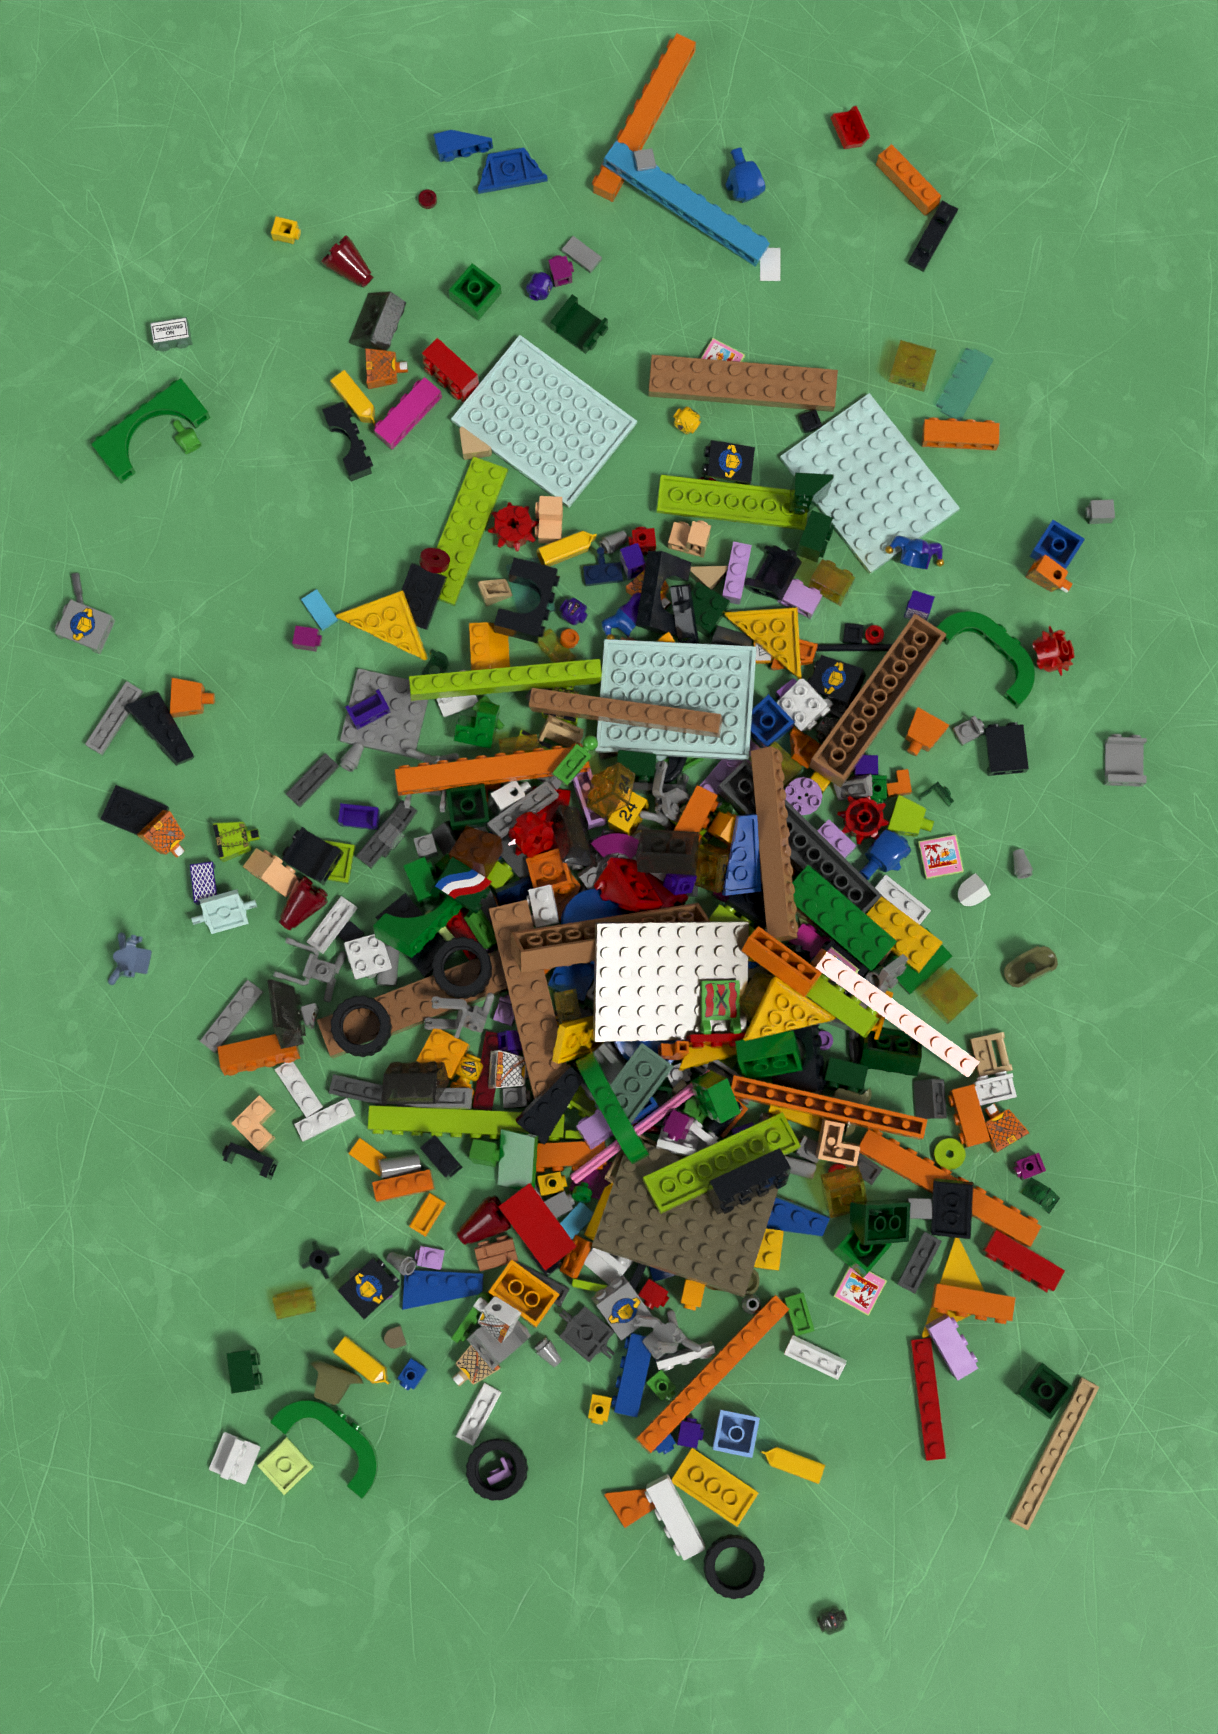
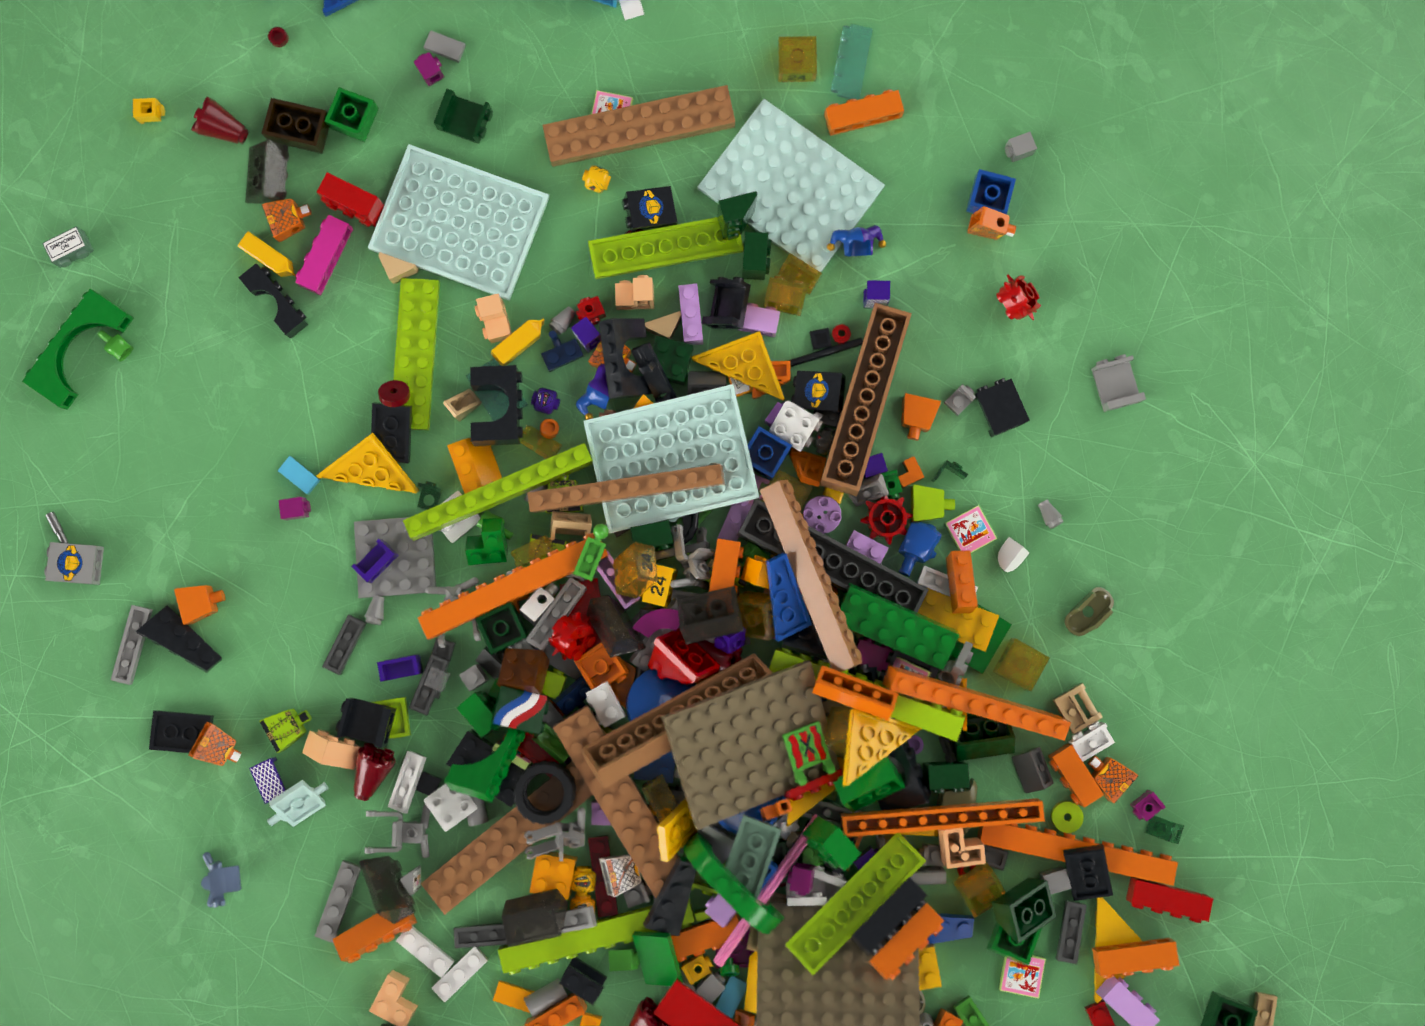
camera: 15 degrees left, 5 degrees up
black tyre [330,995,392,1057] -> none
red brick [488,502,539,552] -> none
dark purple brick [498,1030,522,1055] -> none
dark purple head [526,272,553,301] -> none
black tile [798,409,822,434] -> none
green arch [936,611,1035,709] -> none
none -> dark brown brick [261,98,329,154]
none -> clear yellow hinge [778,253,822,295]
none -> orange brick [869,903,944,980]
none -> orange brick [946,550,978,614]

